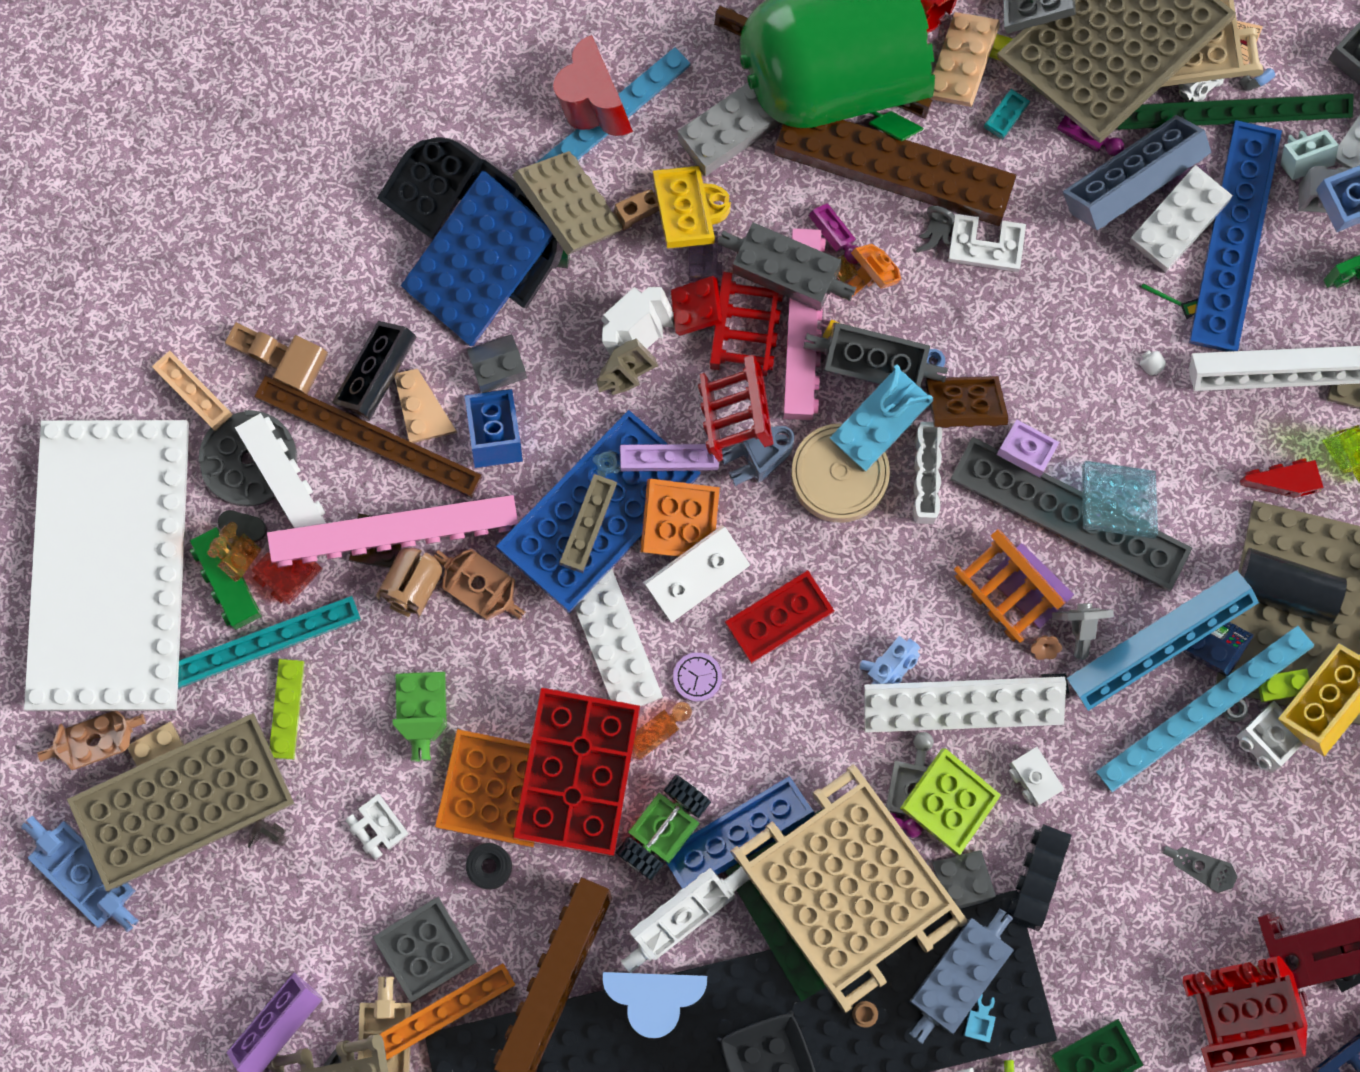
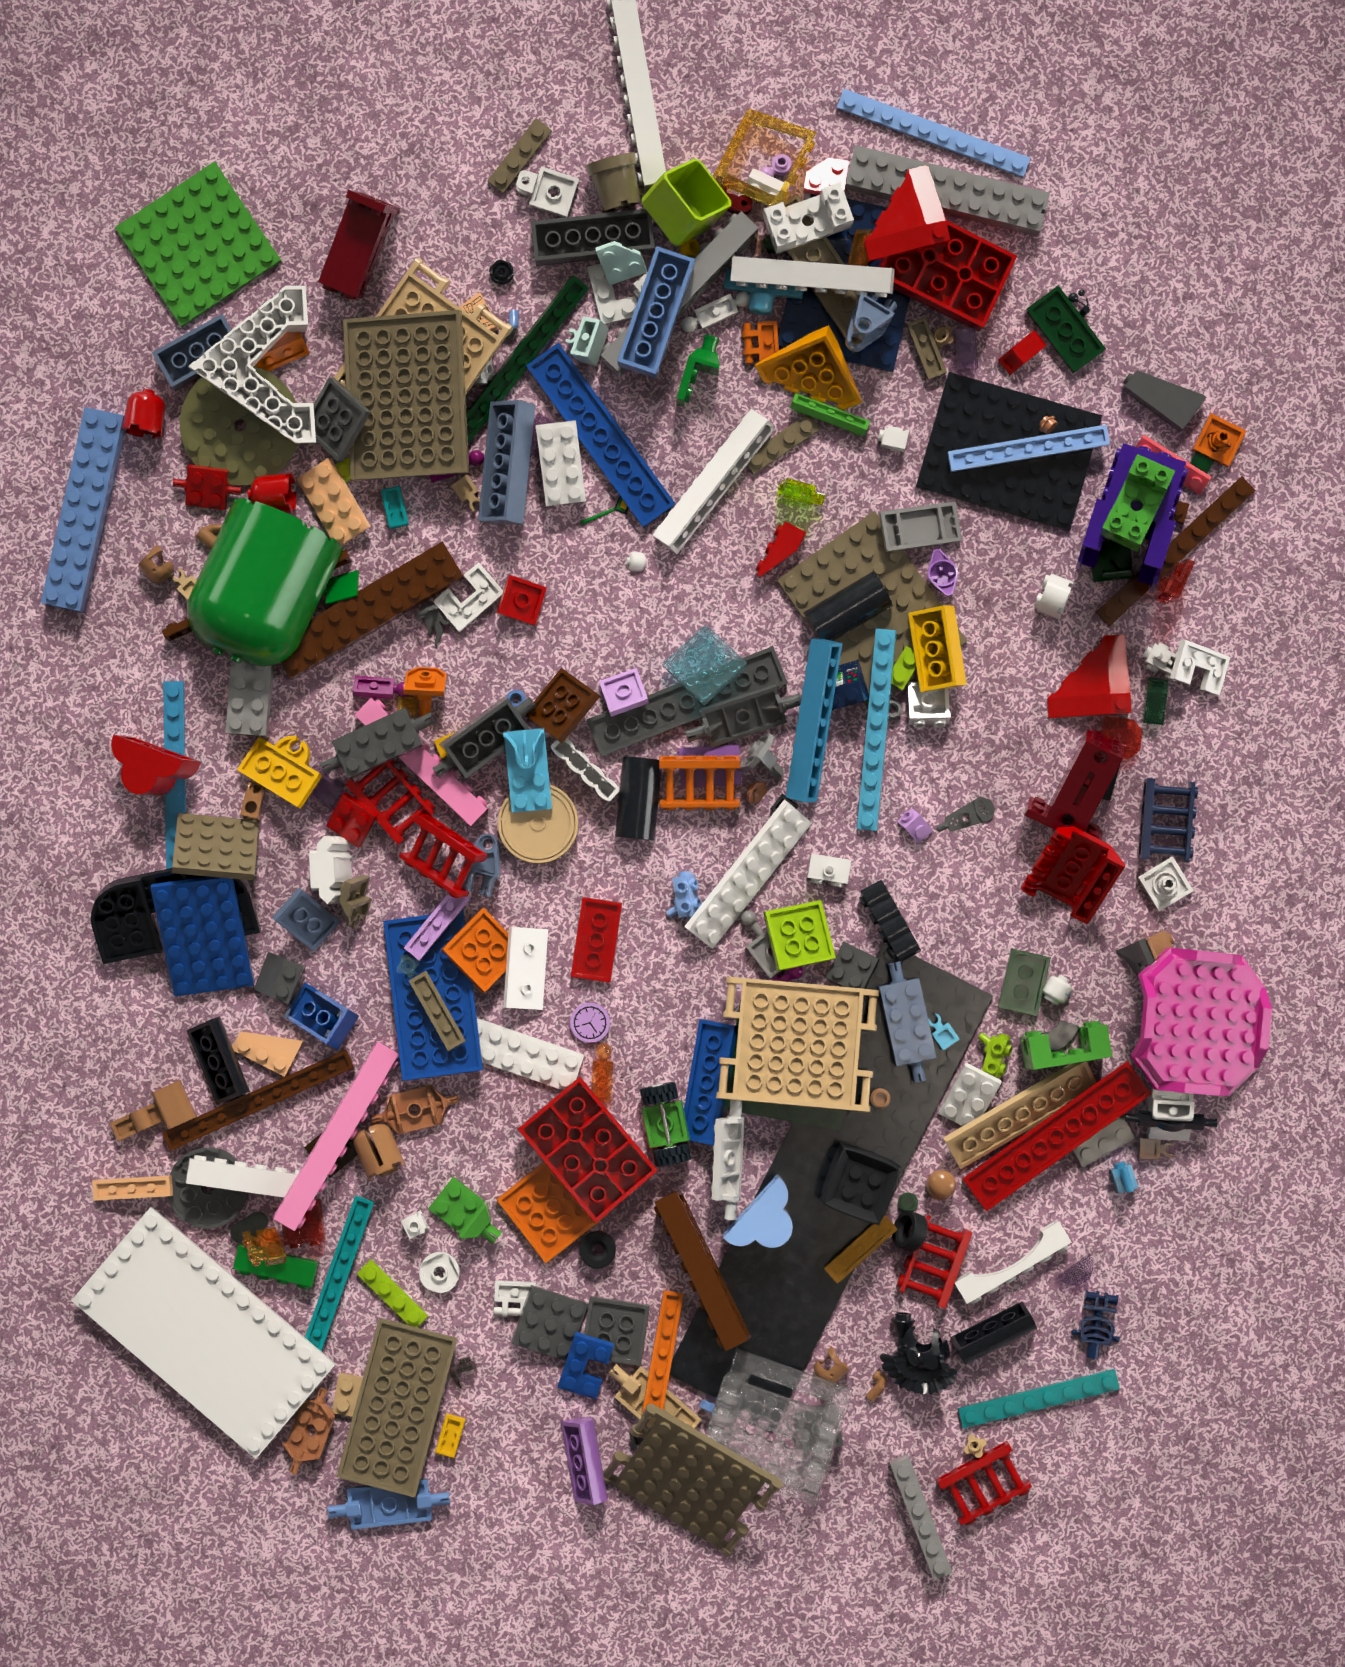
camera: 50 degrees left, 10 degrees up
none -> sand blue plate [272,888,341,951]
none -> white window [401,1210,429,1239]
none -> white plate [419,1252,460,1293]
none -> yellow plate [435,1413,466,1458]
none -> tan plate [451,474,480,512]
none -> black plate [489,260,514,285]
none -> red plate [496,575,547,626]
none -> dark grey plate [511,1285,588,1361]
none -> blue plate [557,1332,614,1399]
none -> black brick [615,757,662,841]
none -> dark grey plate [685,684,802,747]
none -> lavender bracket [898,808,933,844]

